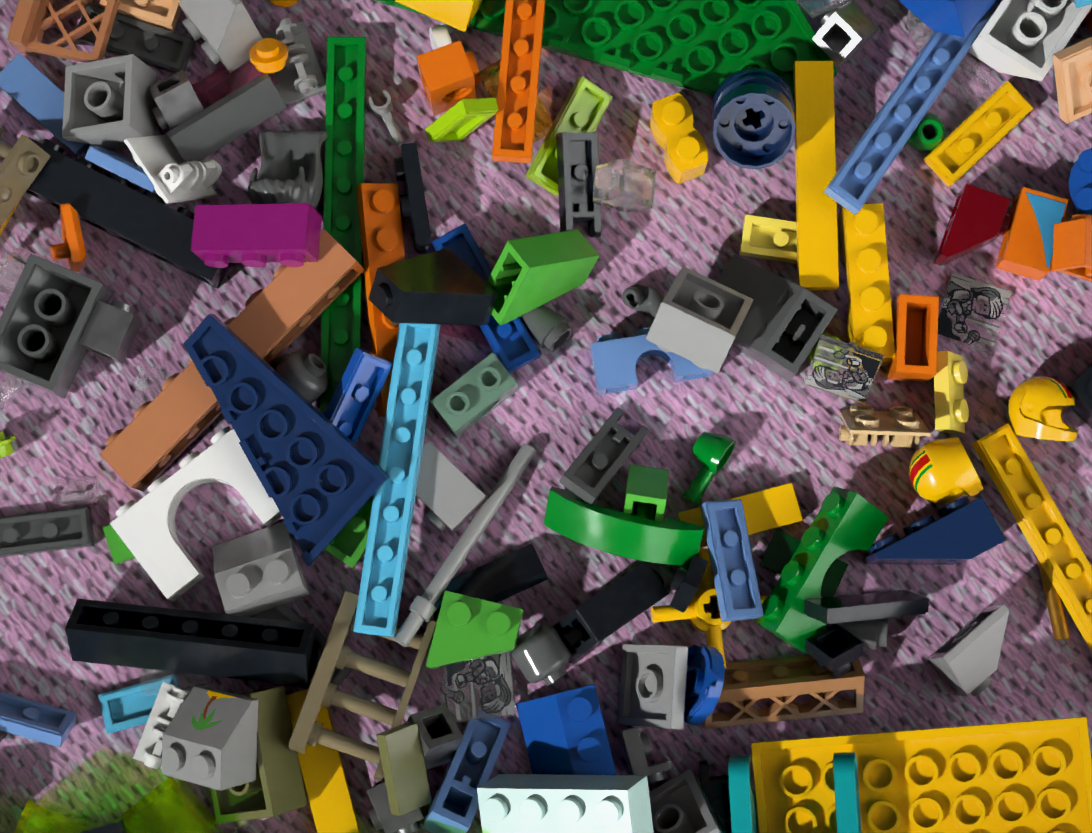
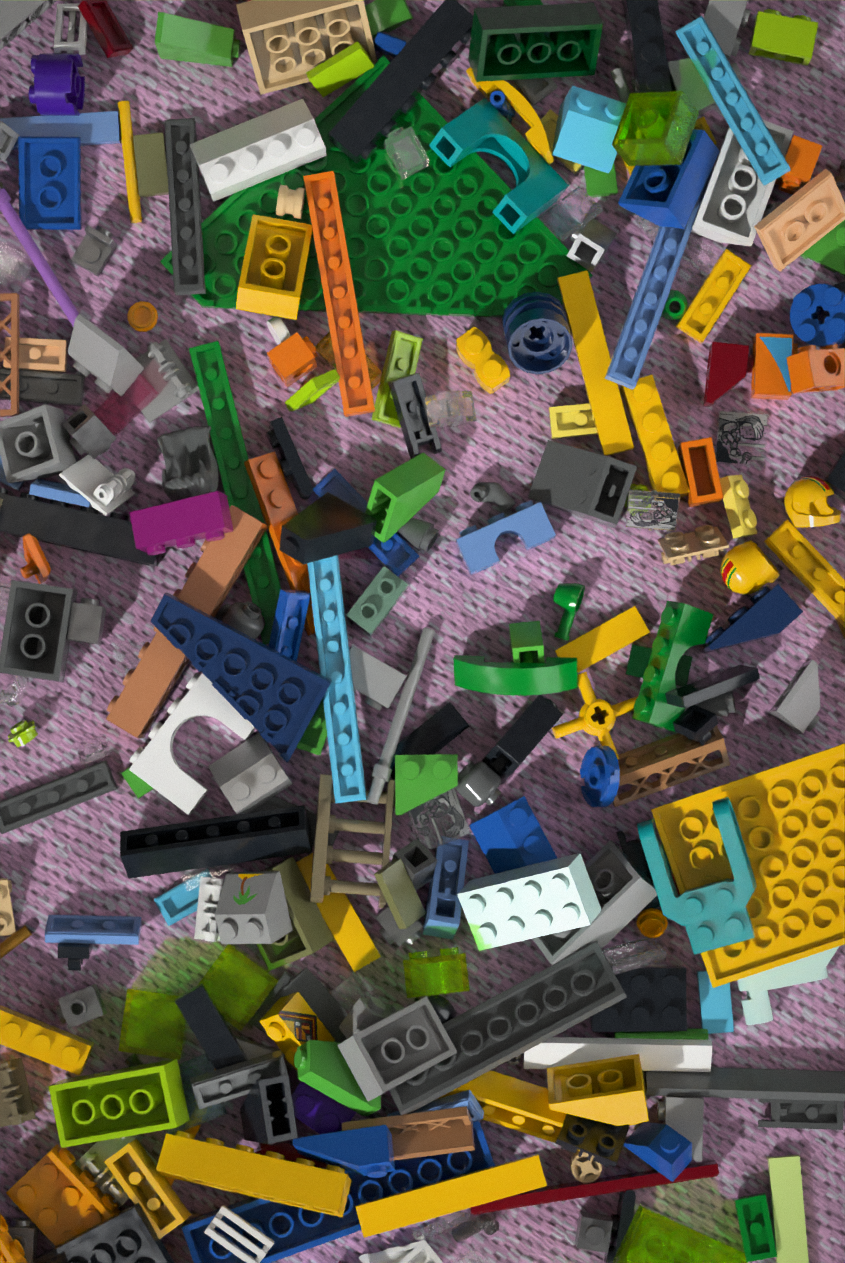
camera: 15 degrees left, 5 degrees up
dark grey tile [167,73,287,162] -> none
light orange plate [249,38,288,73] -> none
light grey hand [368,90,404,146] -> none
dark grey hinge [559,407,649,505] -> none
light grey plate [618,644,688,730] -> none
flat silver bracket [620,727,674,783] -> none
light grey slope [646,266,754,374] -> none
black plate [669,555,708,613] -> none
medium blue tile [700,499,764,622] -> none

